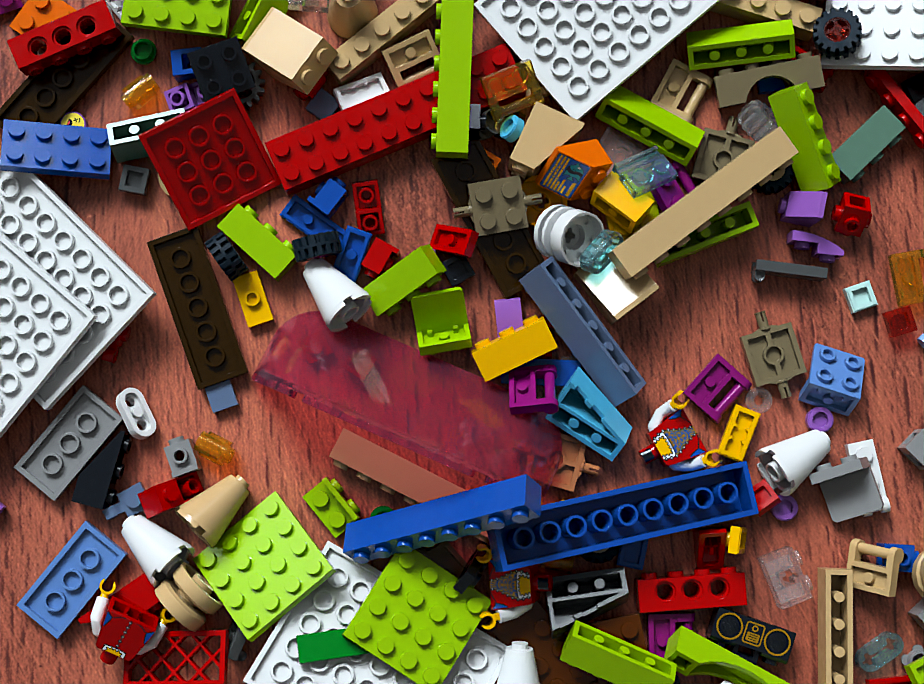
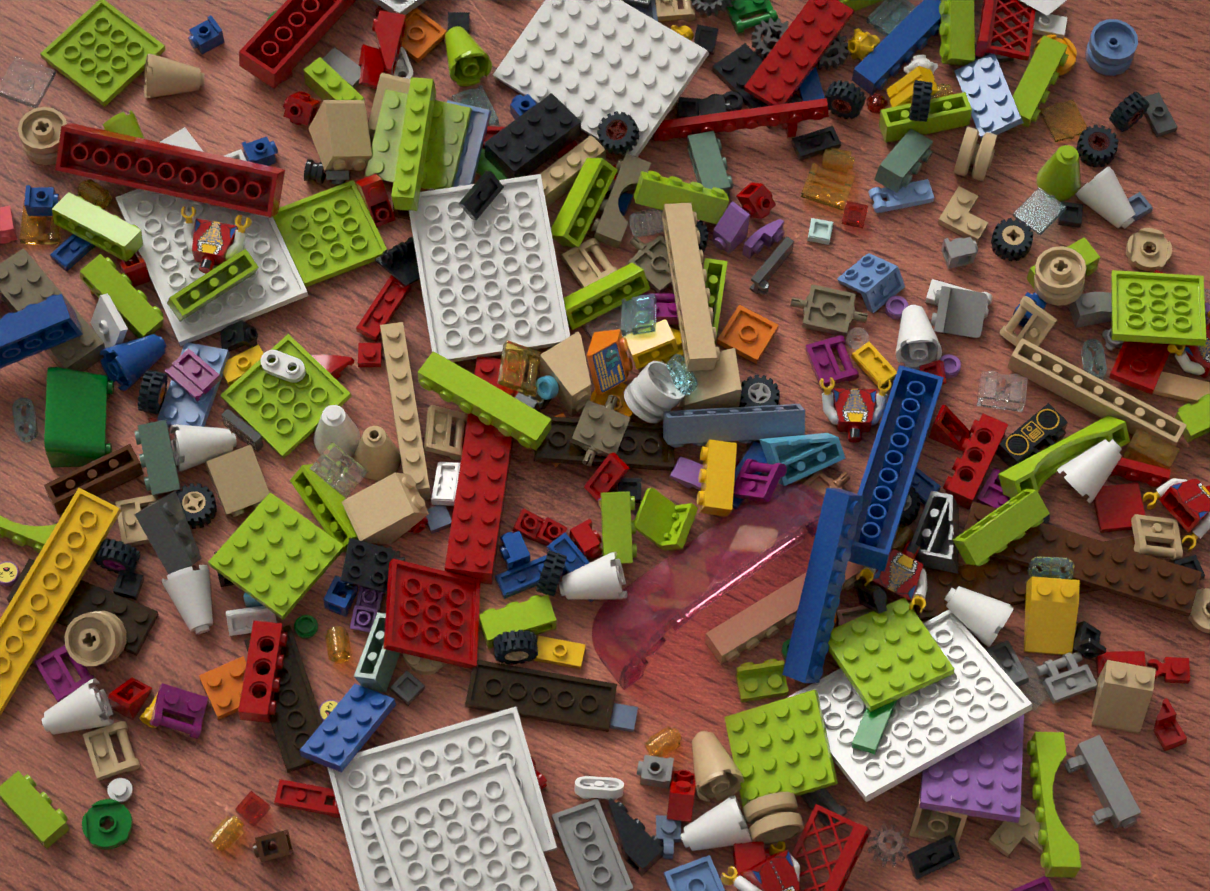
camera: 60 degrees left, 20 degrees down
yellow plate [726,526,747,554] -> none
none -> orange plate [717,305,779,364]
none -> black wheel [739,375,780,407]

